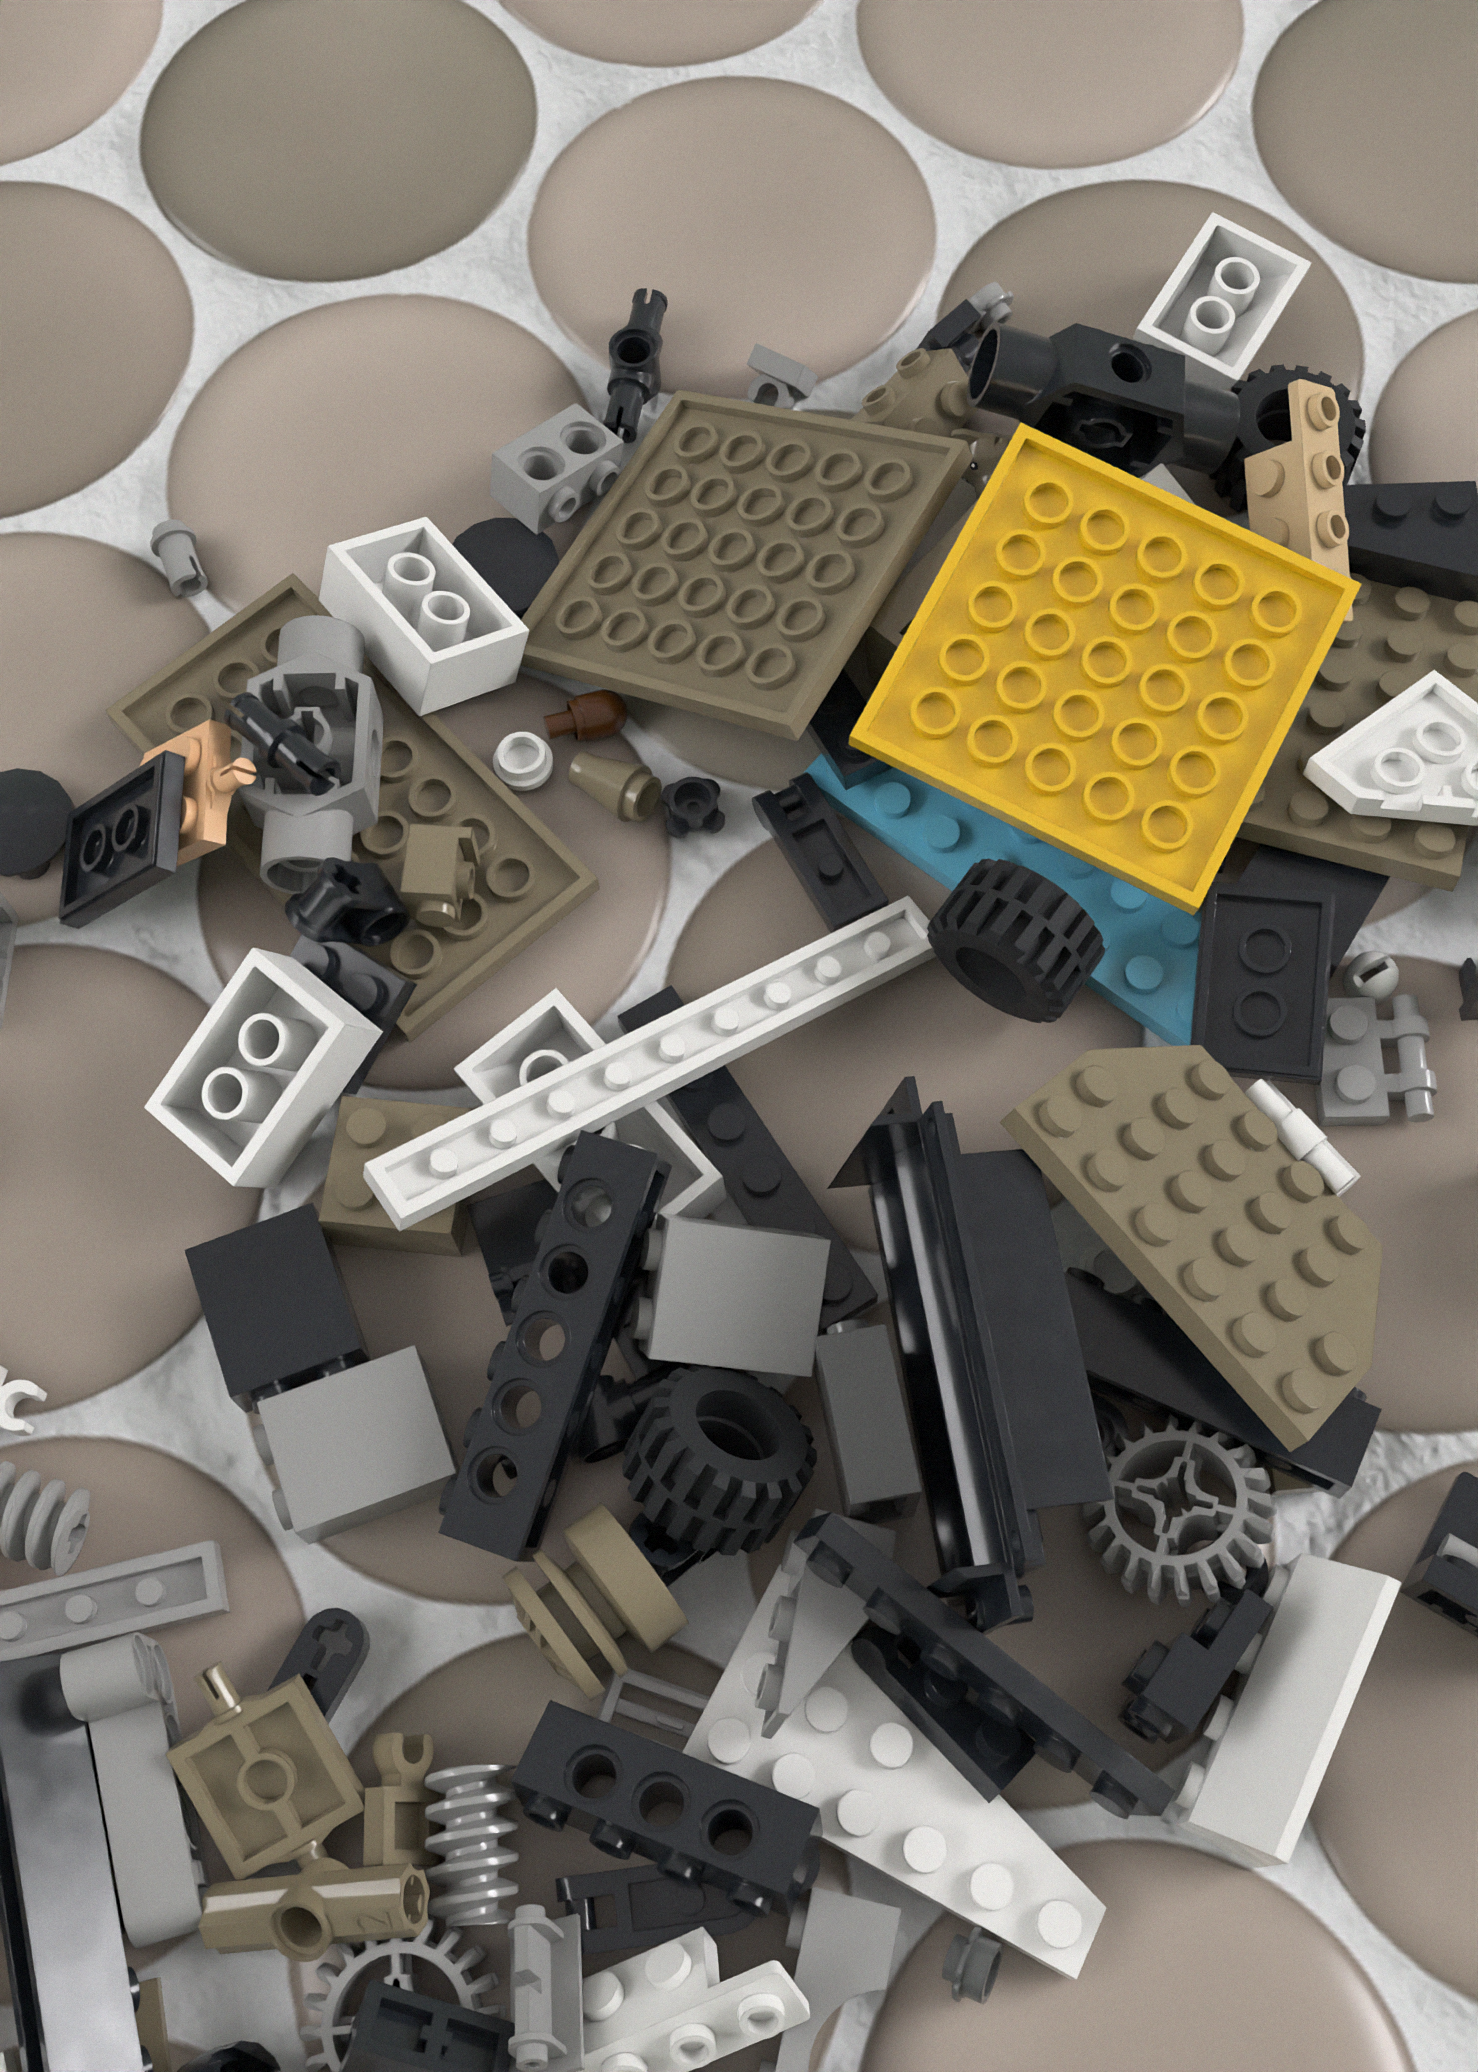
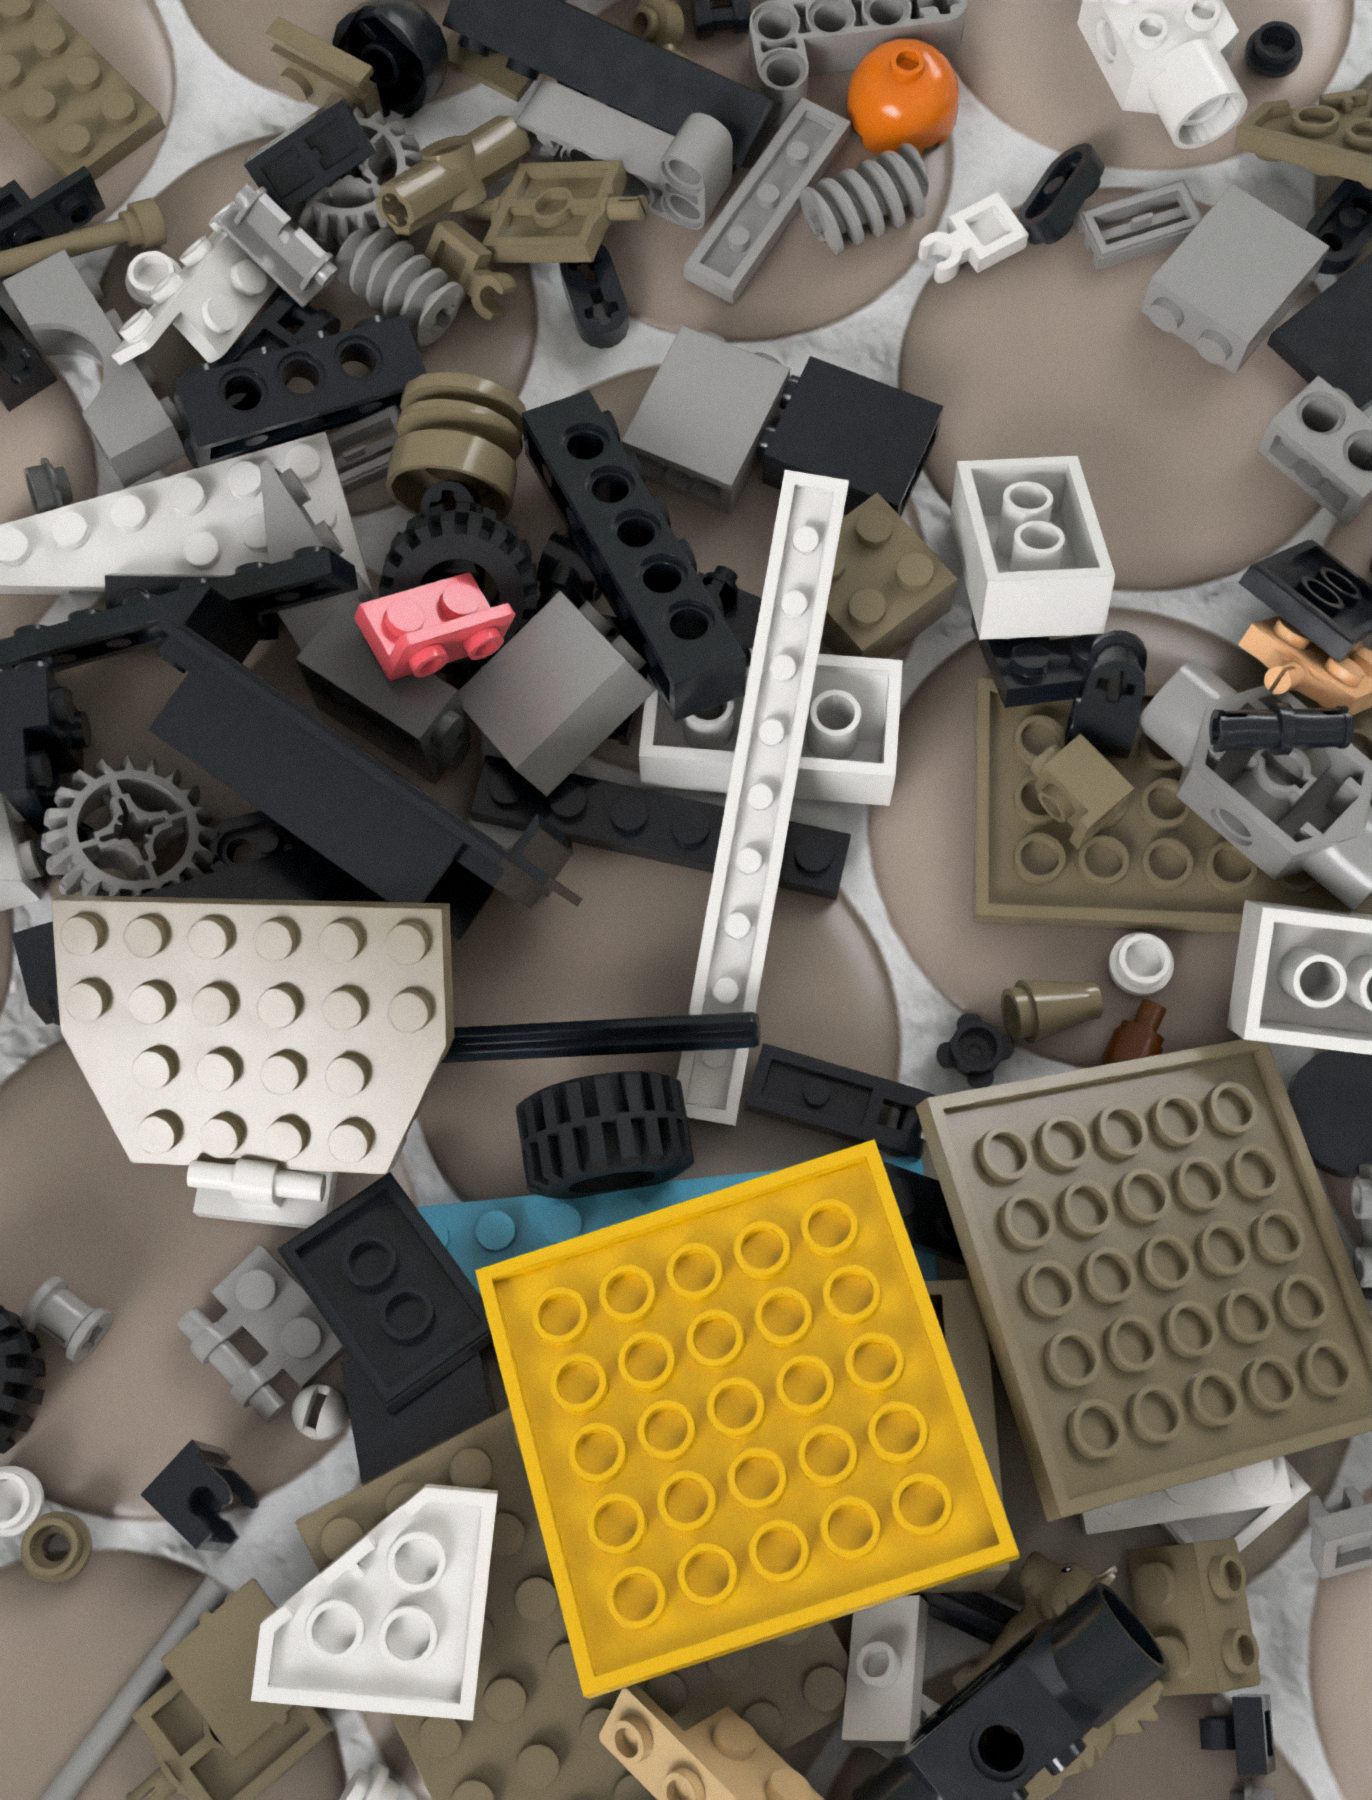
camera: 135 degrees right, 5 degrees up
none -> coral bracket [354,572,515,681]
none -> black axle [441,1012,761,1063]

